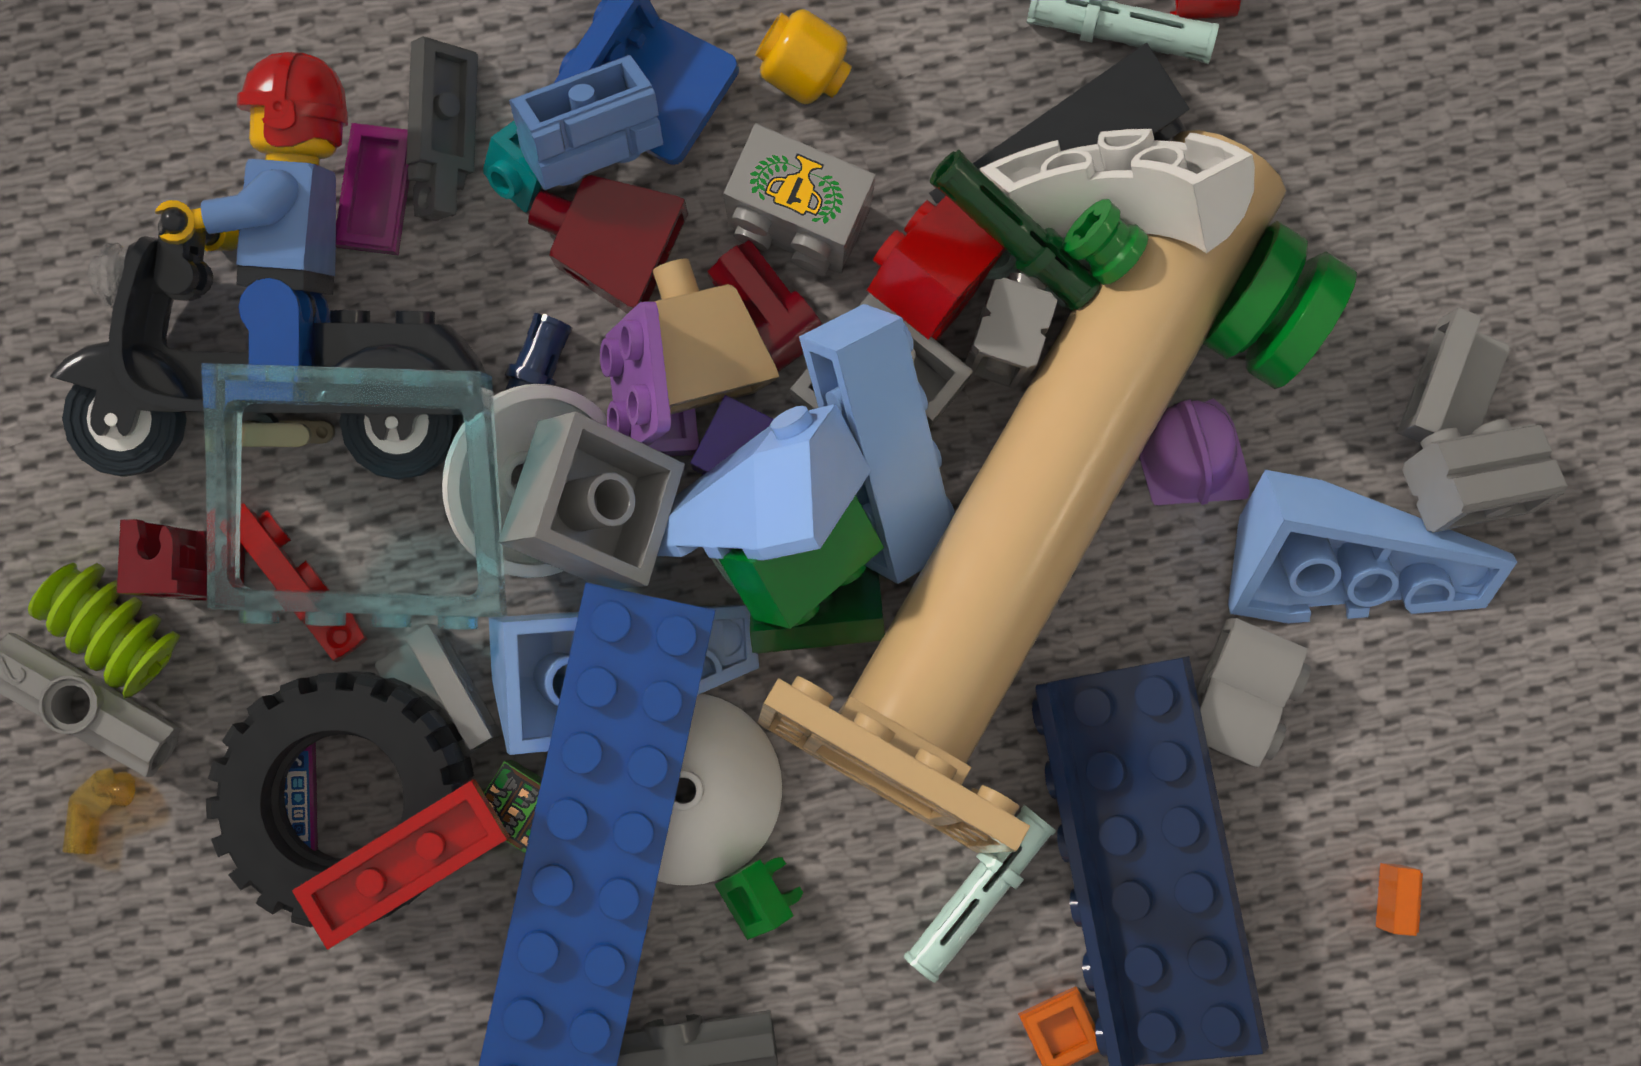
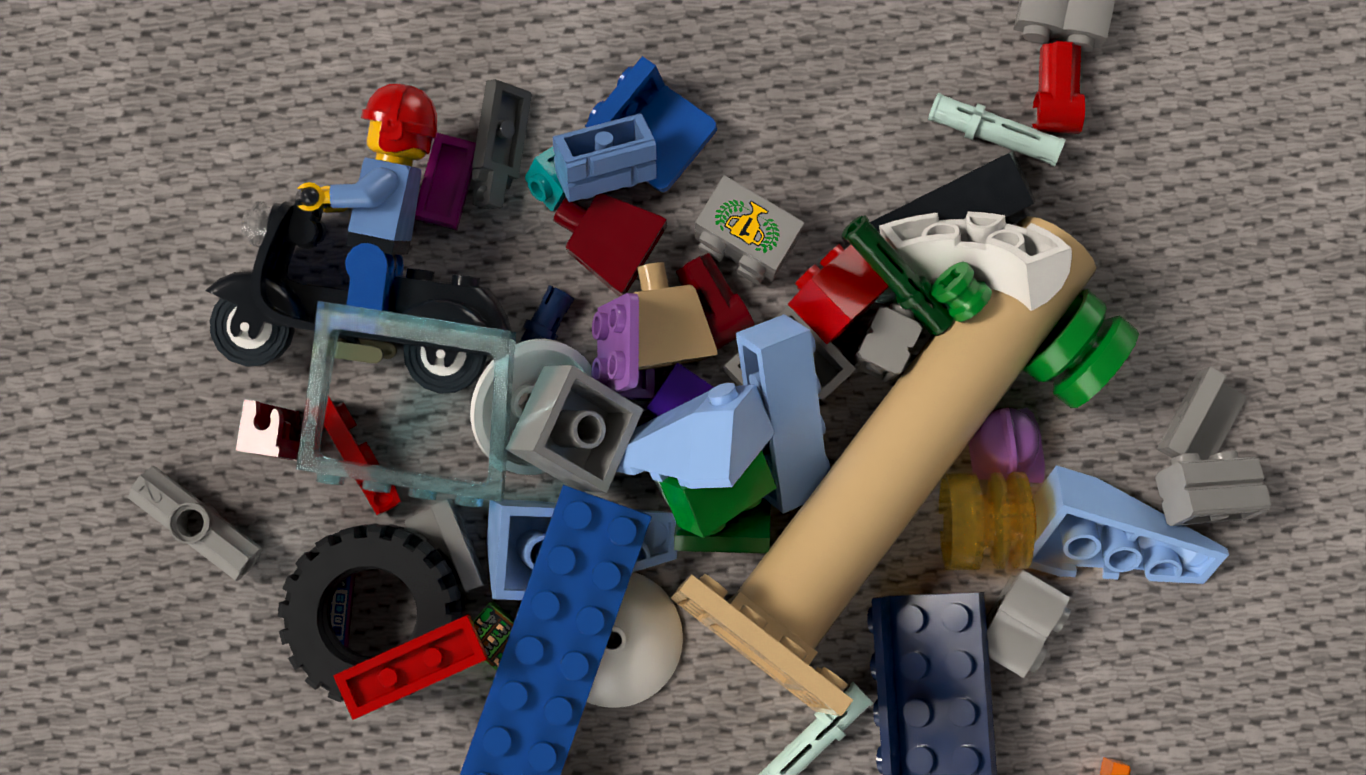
camera: 15 degrees right, 0 degrees up
lime piece [28,563,181,699] -> none
clear yellow arm [62,768,135,854] -> none
green tile [714,857,803,940] -> none
yellow head [755,9,852,104] -> none
none -> clear yellow wheel [939,472,1037,570]

